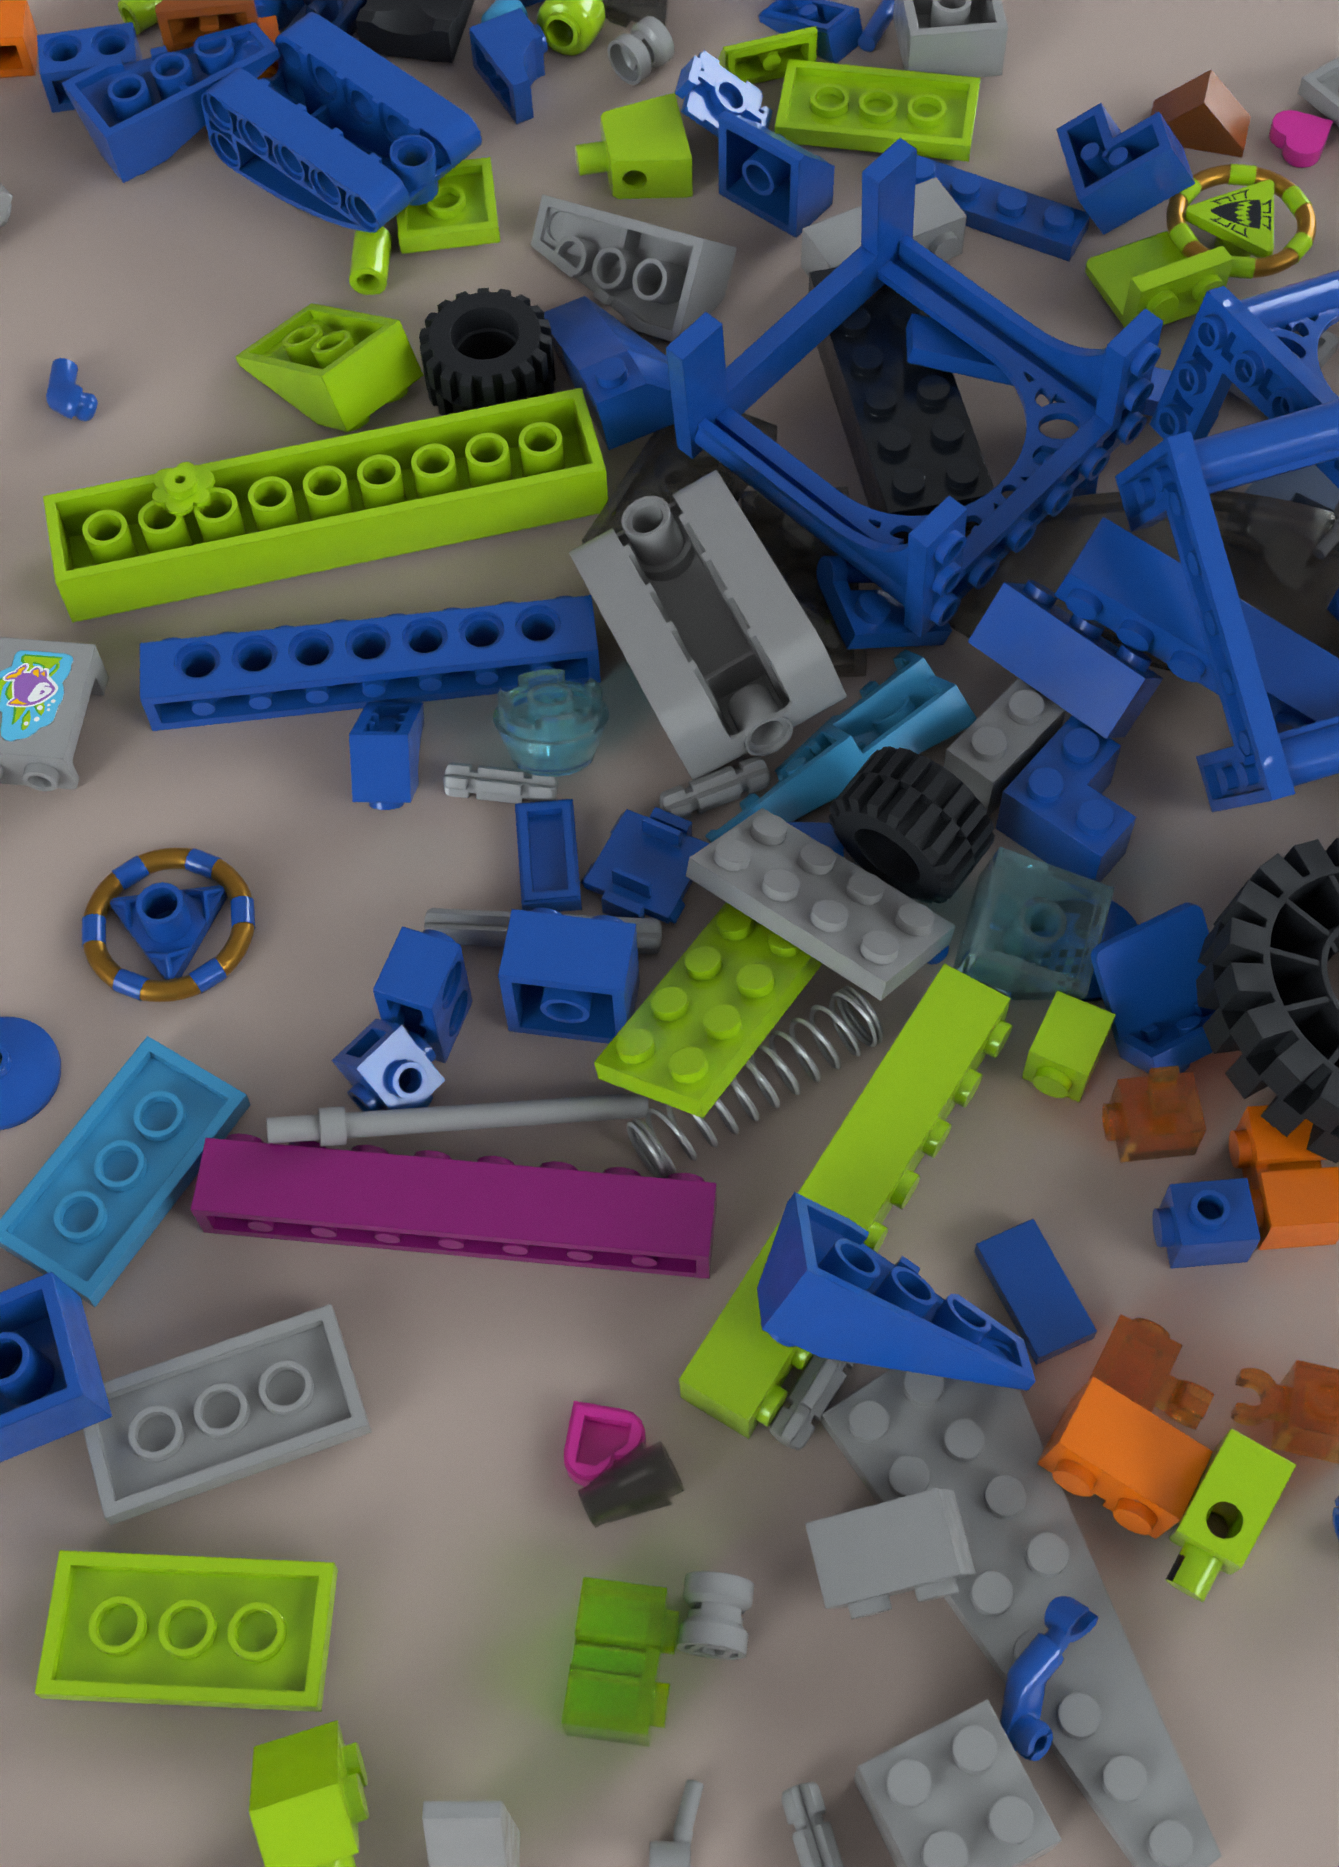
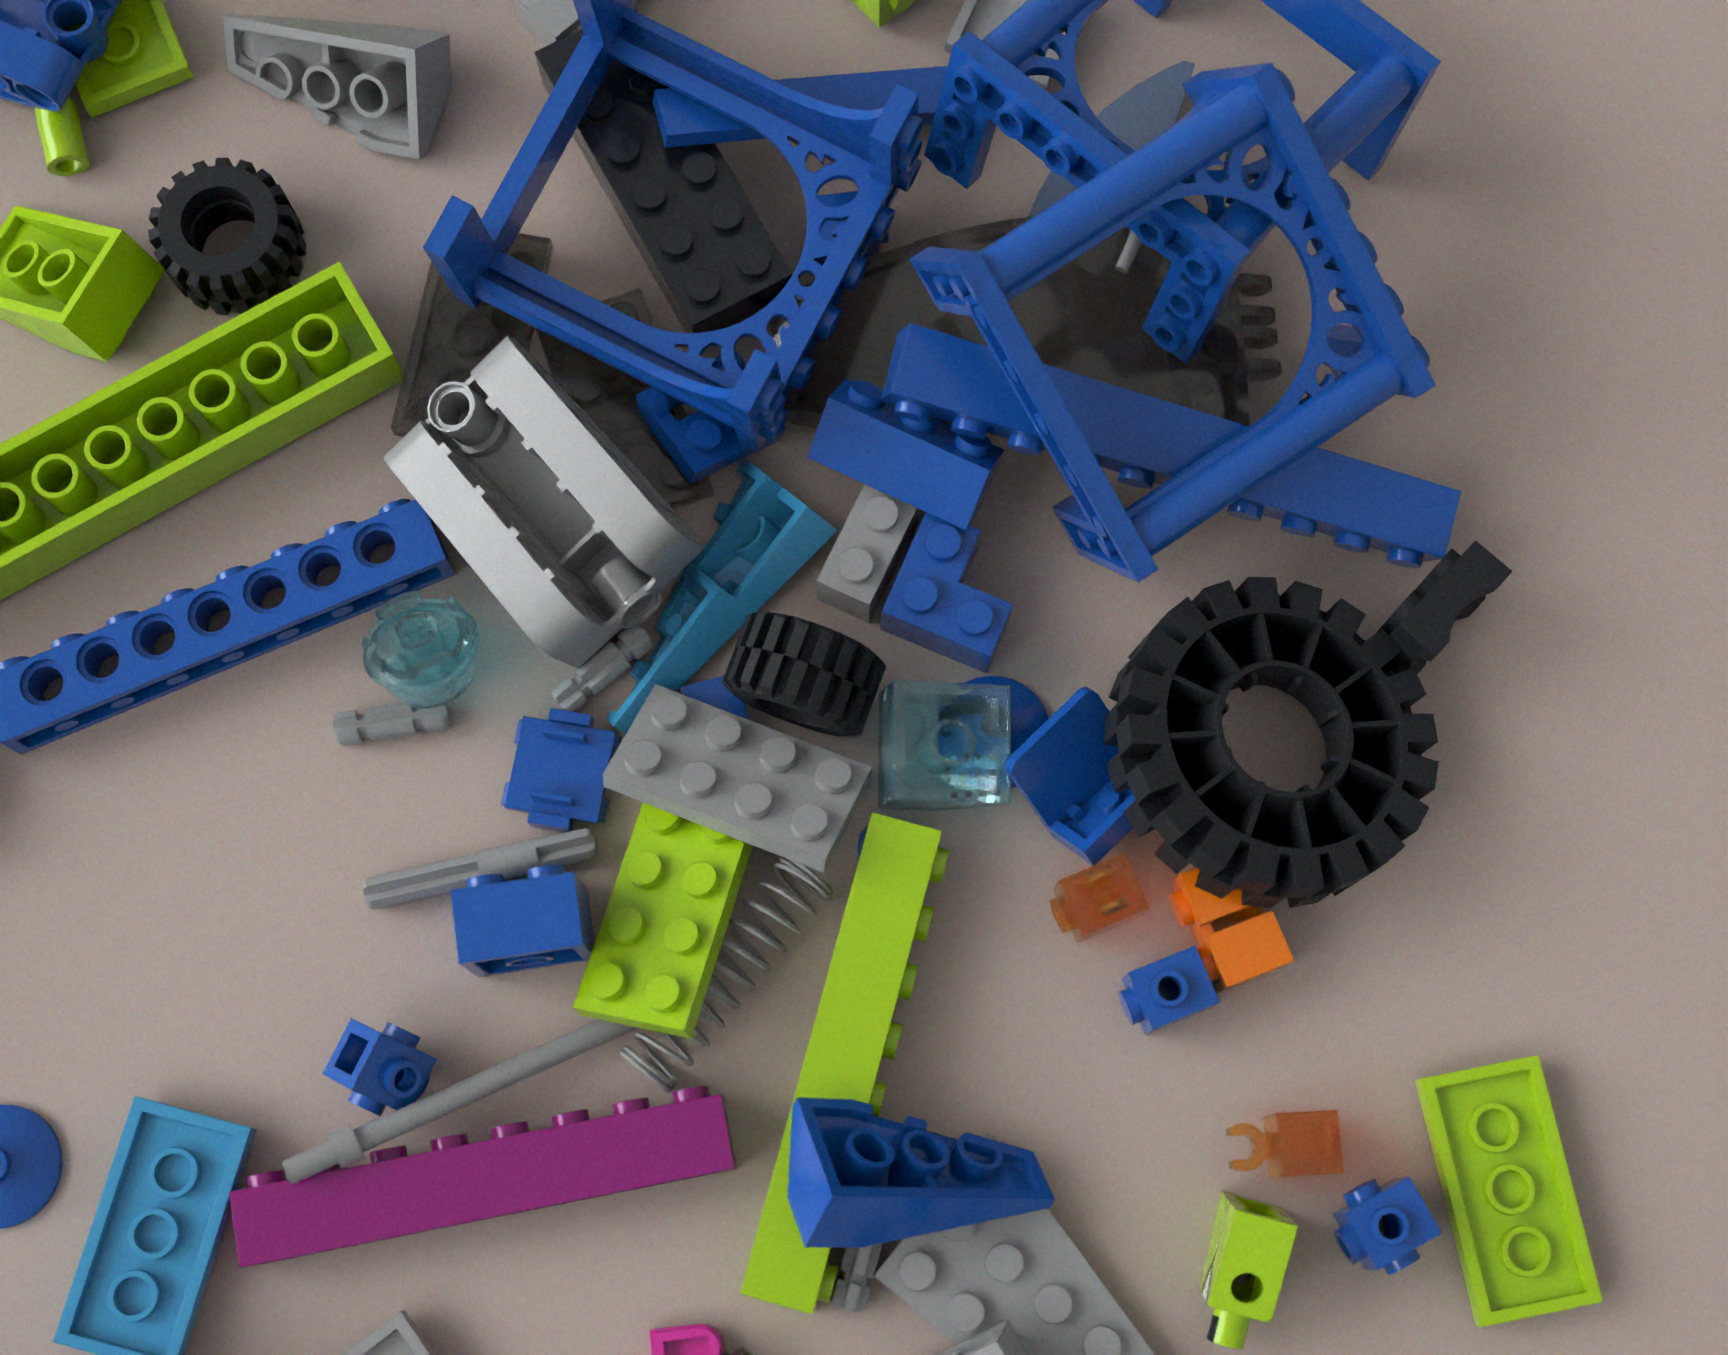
camera: 20 degrees left, 15 degrees up
blue piece [82,848,255,1002] -> none
blue arch [349,702,424,810] -> none
blue brick [373,926,473,1063] -> none
blue tile [515,799,582,912] -> none
blue wedge [544,296,674,450] -> none
blue tile [974,1218,1097,1365] -> none
lime brick [1022,990,1116,1102] -> none
orange piece [1037,1376,1213,1539] -> none
clear orange brick [1088,1314,1214,1430] -> none

